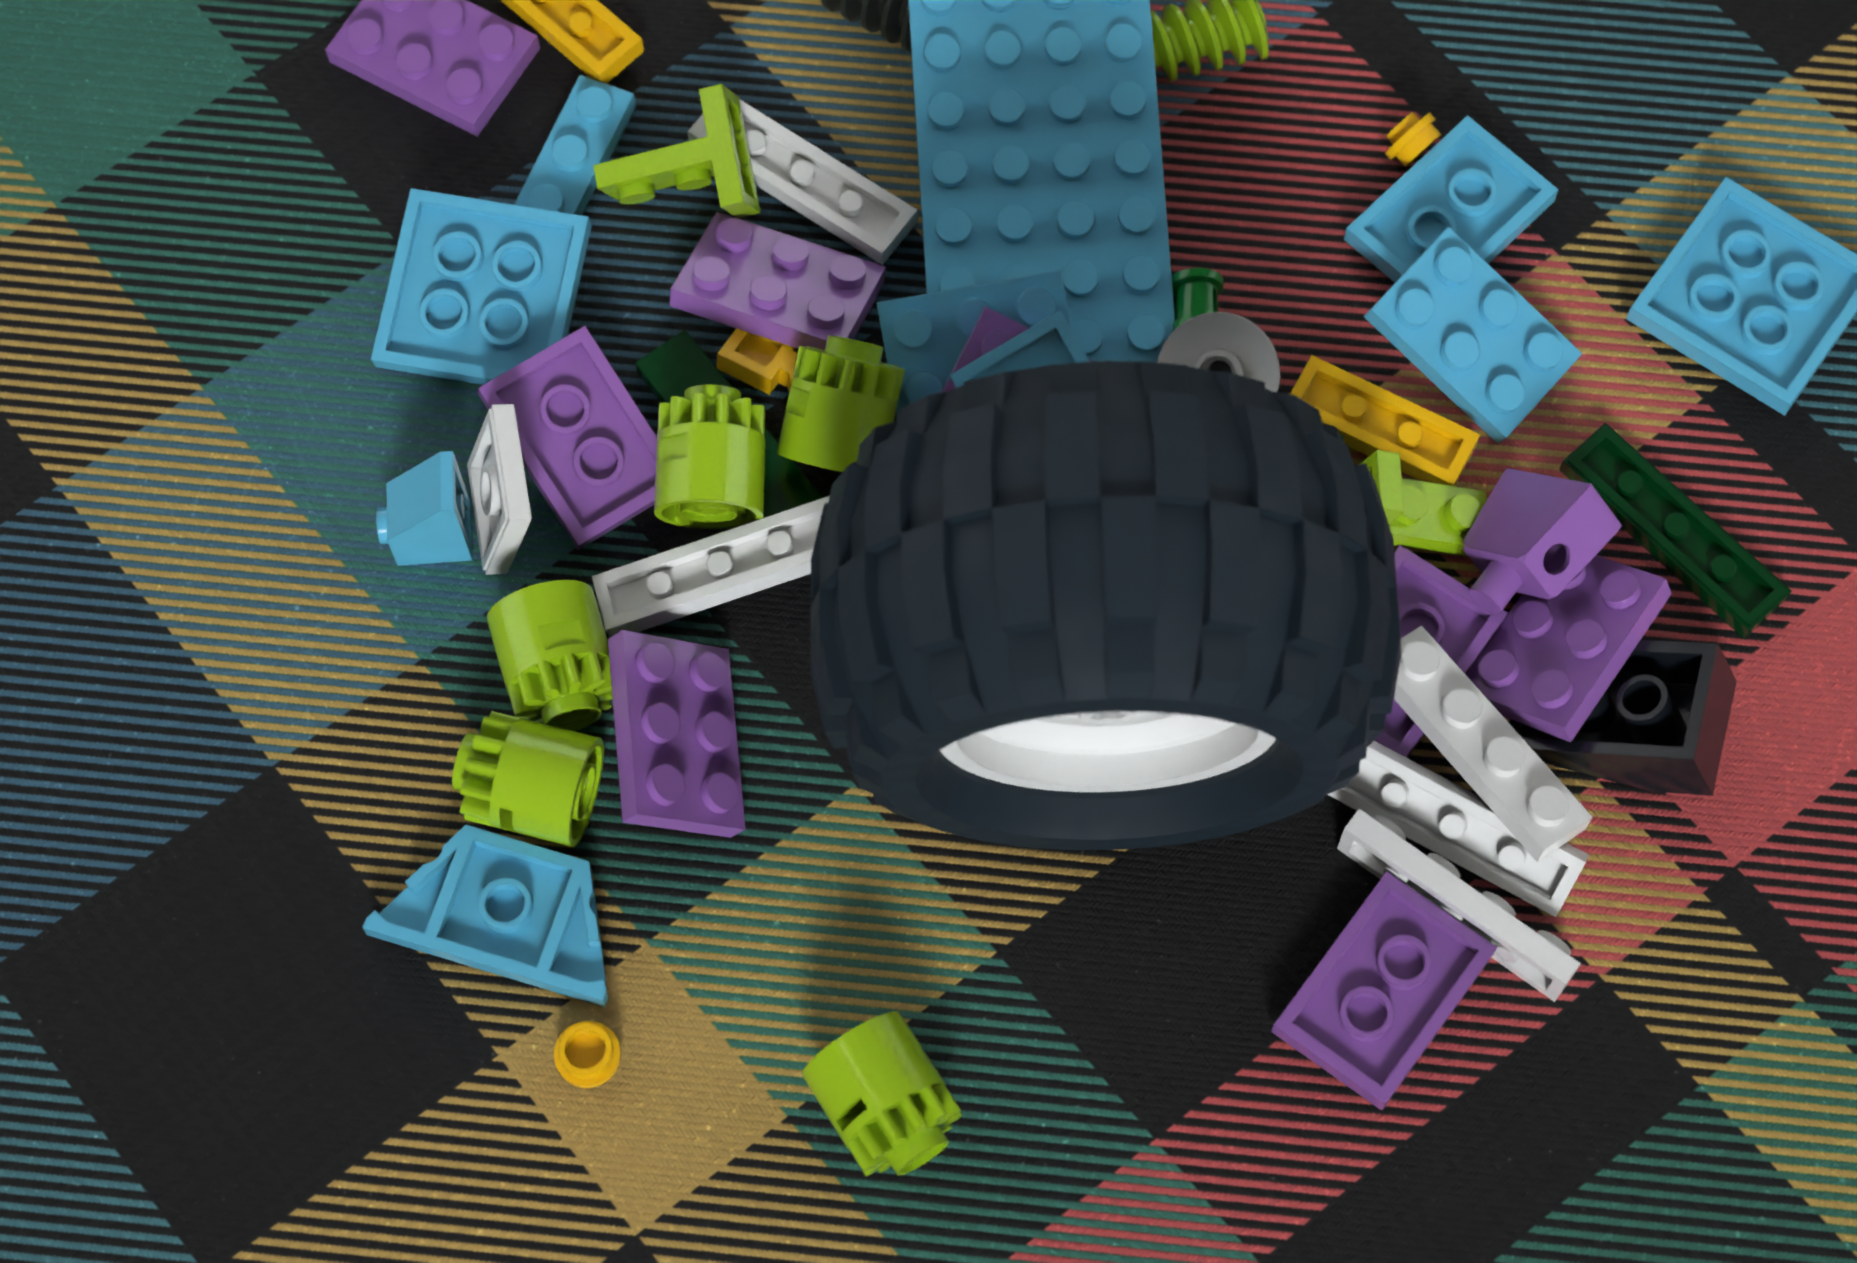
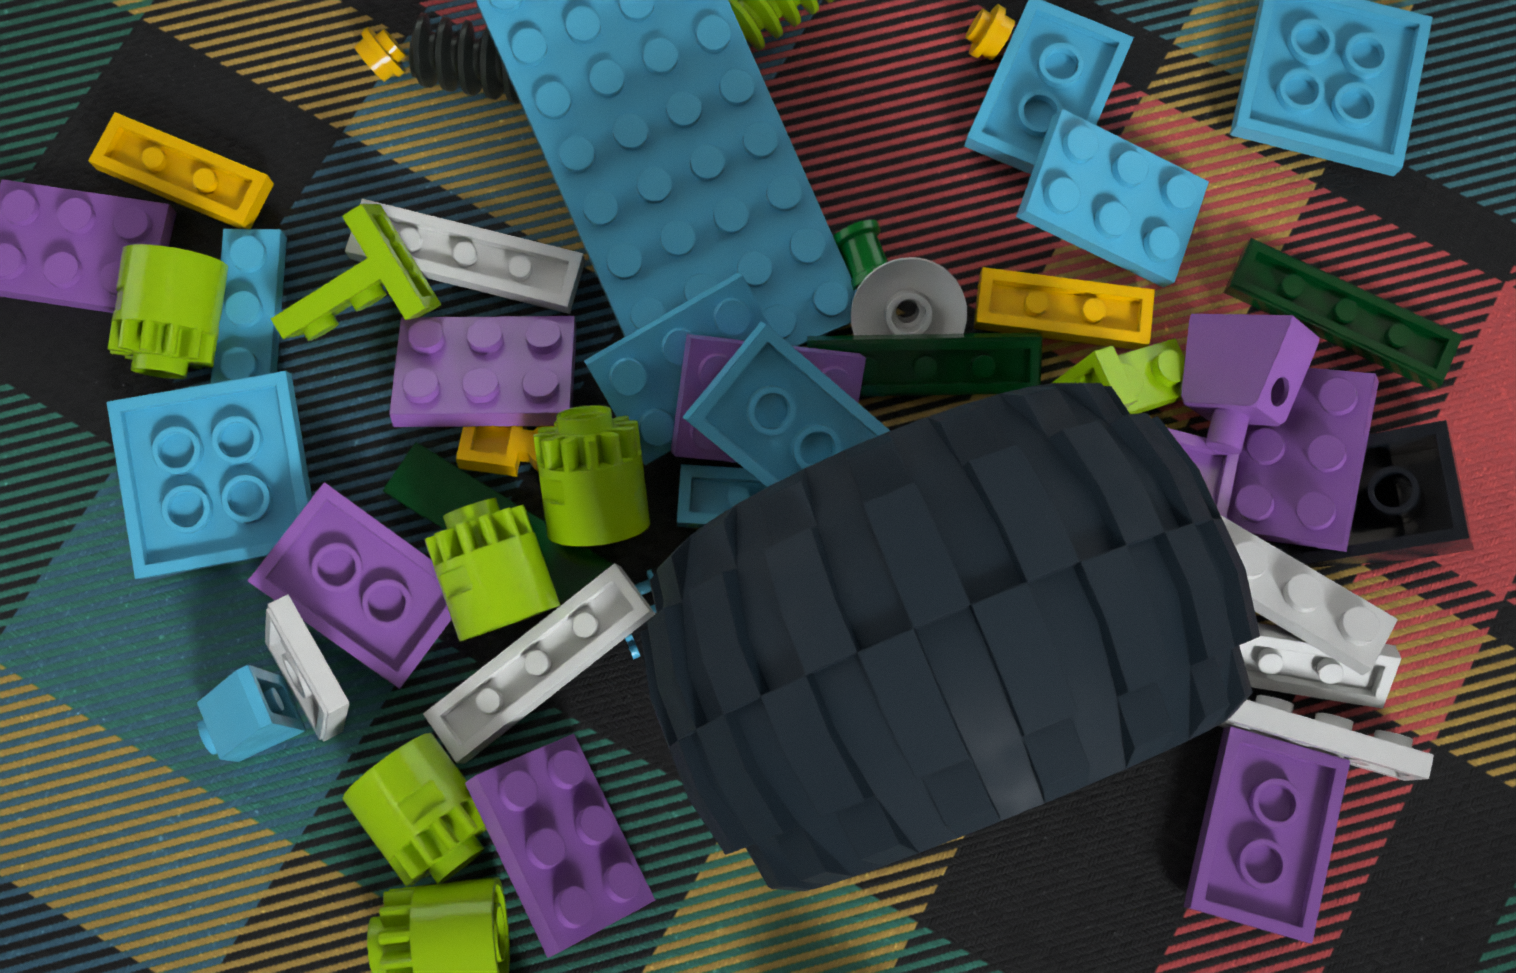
camera: 25 degrees left, 10 degrees up
none -> lime gear [107,244,228,379]

